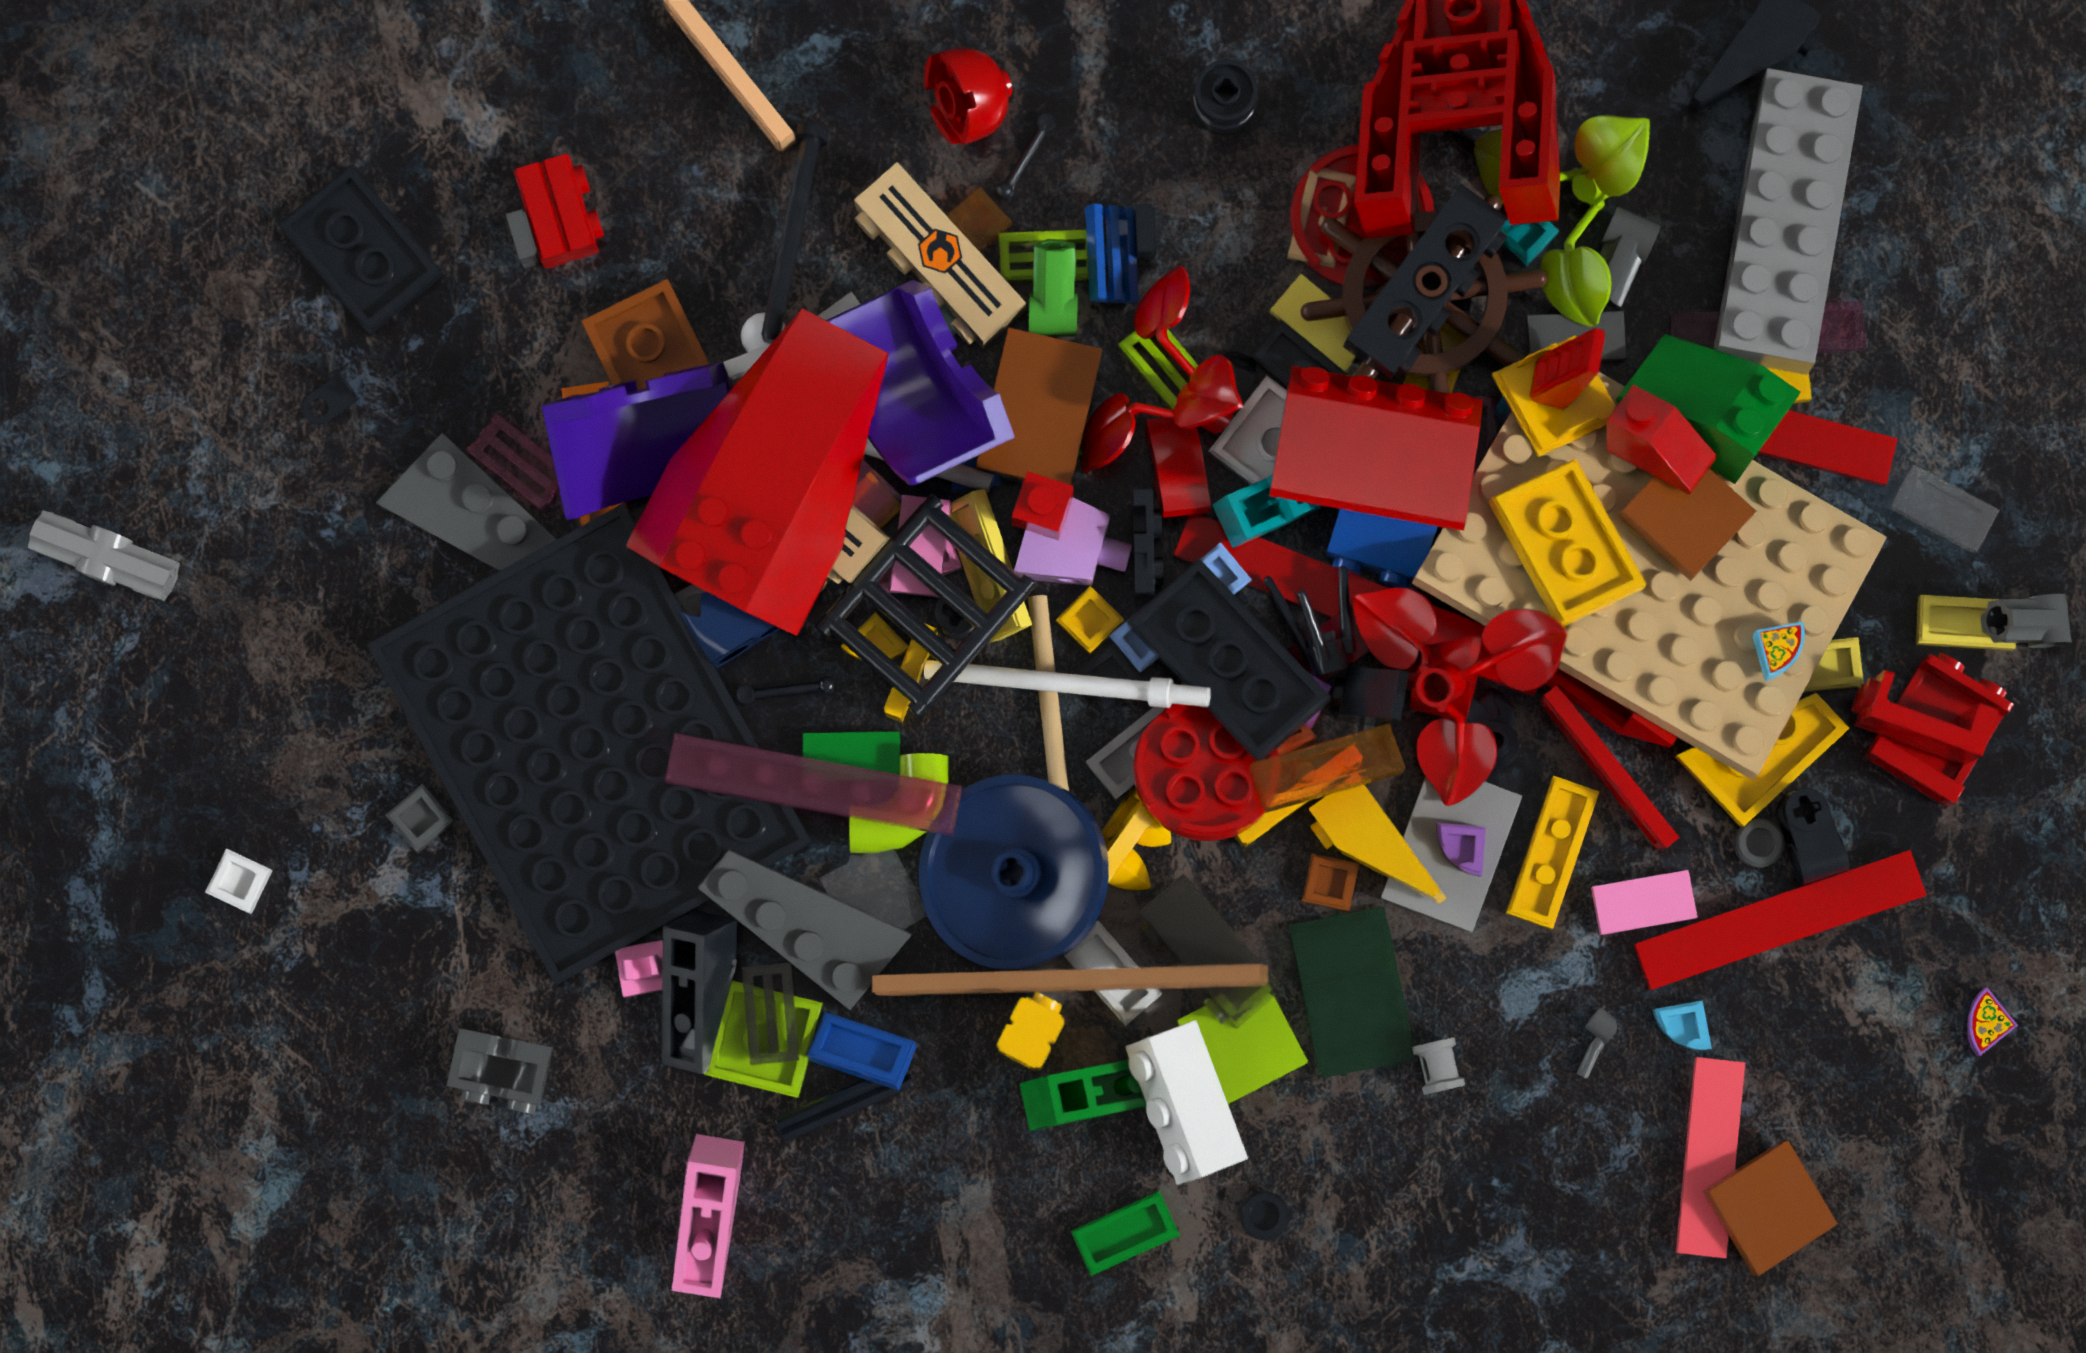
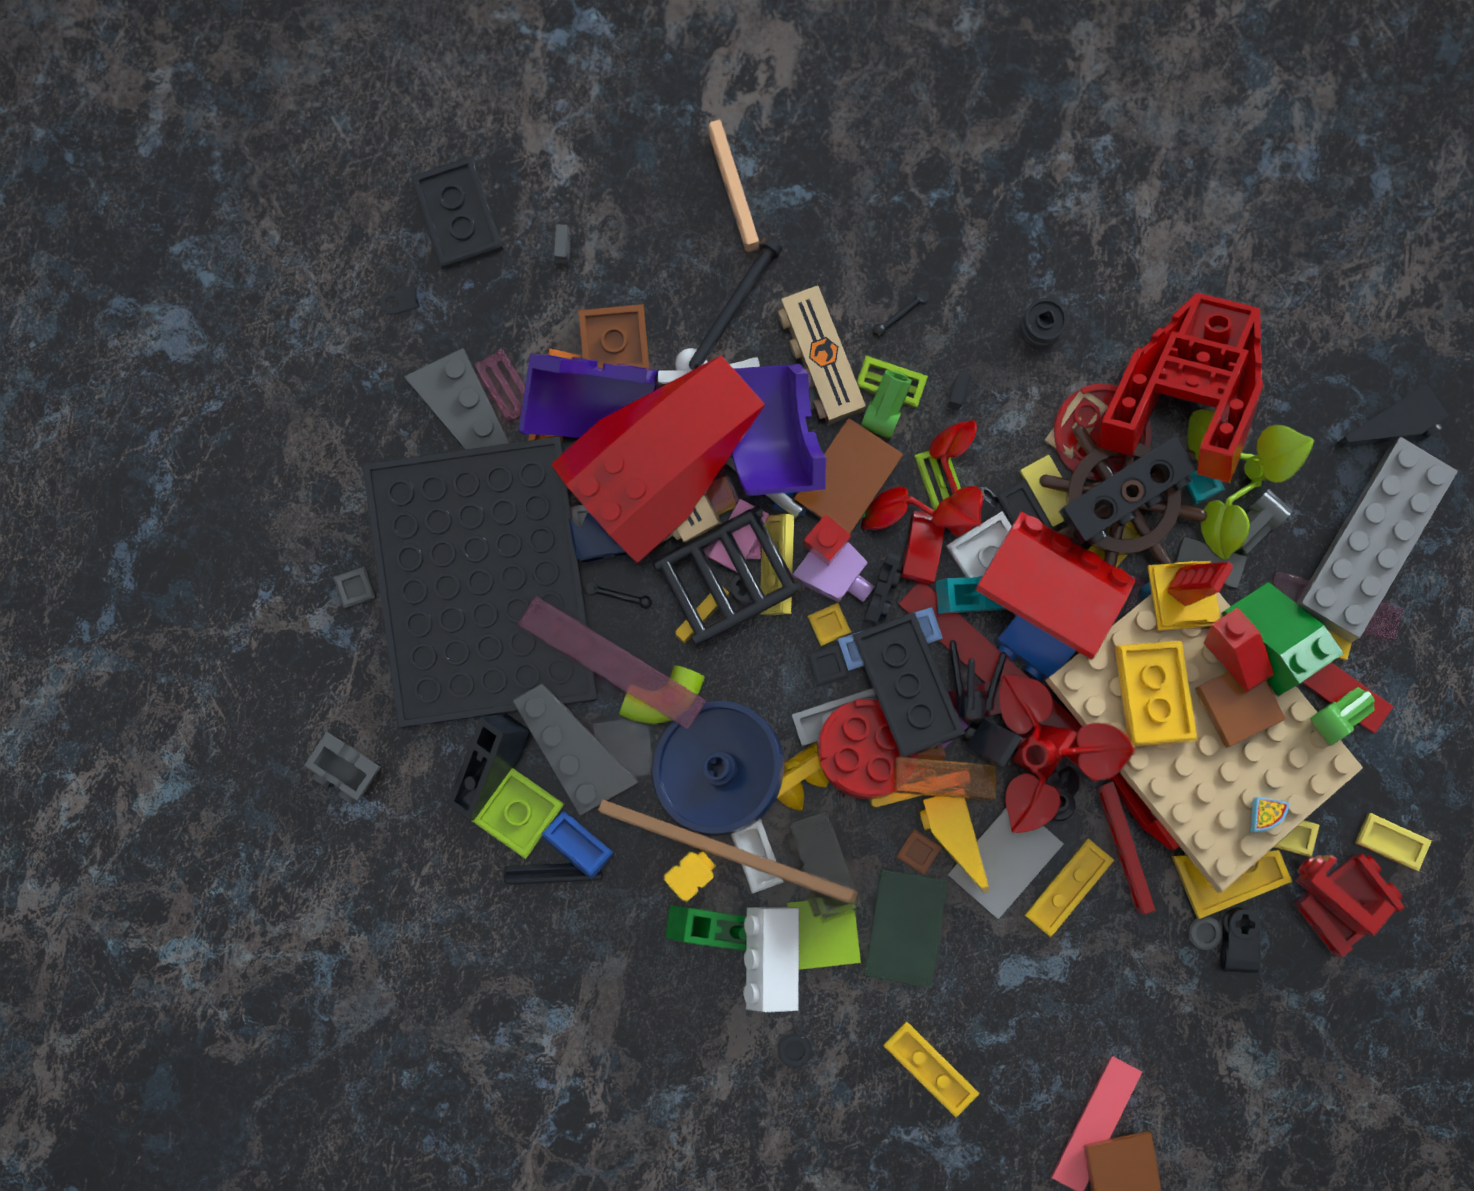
camera: 15 degrees right, 0 degrees up
light grey piece [28,510,180,602] -> none
white tile [205,849,273,914] -> none
red brick [514,154,604,269] -> none
bright pink tile [615,940,663,998] -> none
bright pink slope [672,1134,745,1298] -> none
clear smoke tile [742,963,800,1066] -> none
green tile [803,731,901,783] -> none
yellow tile [841,613,909,660] -> none
red cylinder [924,47,1012,145] -> none
white bar [924,660,1211,708] -> none
clear orange tile [947,187,1012,252] -> none
tan bar [1028,595,1069,791] -> none
green tile [1071,1191,1180,1276] -> none
blue tile [1085,204,1139,304] -> none
light grey bush [1412,1037,1465,1095] -> none
medium lavender tile [1436,823,1486,877] -> none
dark grey hand [1577,1008,1617,1079] -> none
bright pink tile [1591,870,1697,935] -> none
red tile [1633,850,1927,991] -> none
medium azure tile [1653,1001,1712,1050] -> none
clear tile [1889,464,2000,554] -> none
tile [1967,987,2018,1056] -> none
dark grey piece [1981,594,2072,648] -> none
none -> yellow tile [883,1021,980,1118]
none -> bright green piece [1310,687,1375,746]

